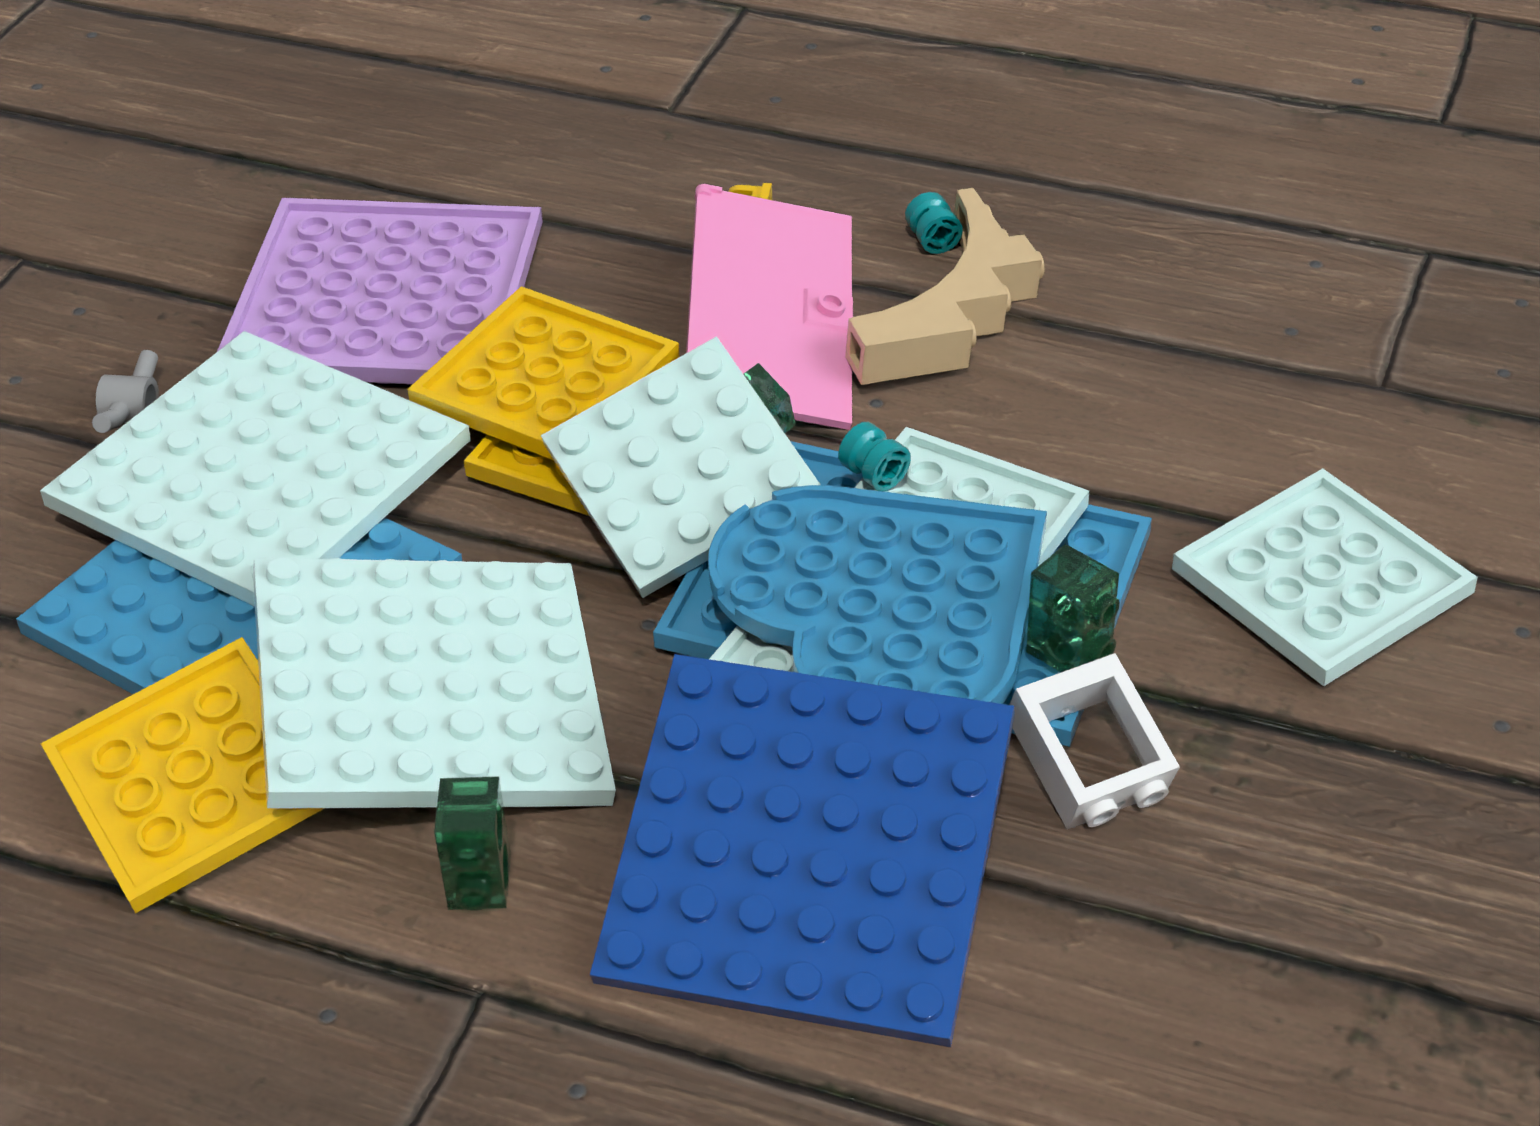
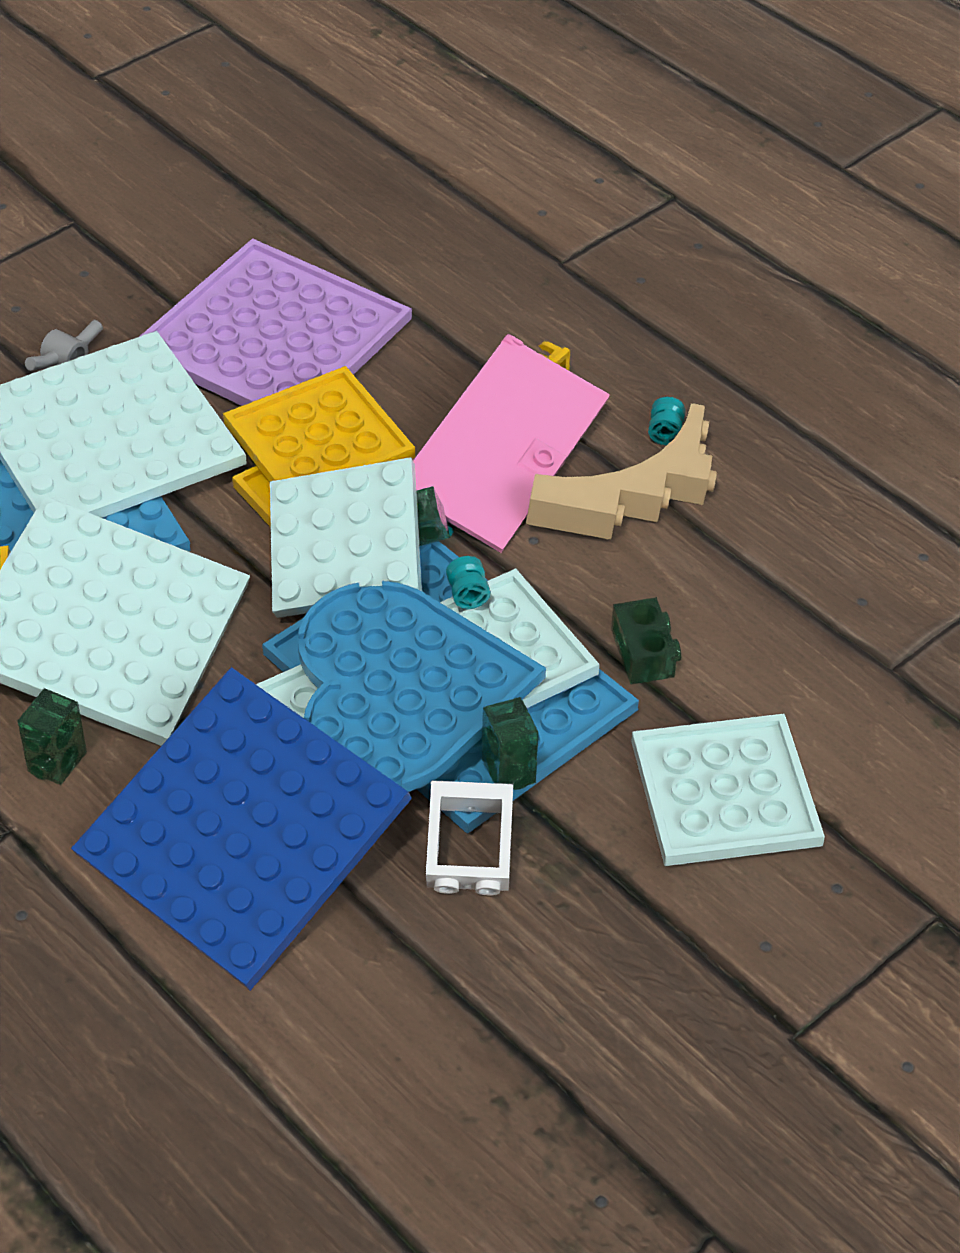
camera: 25 degrees right, 5 degrees up
none -> clear green brick [611,597,681,684]

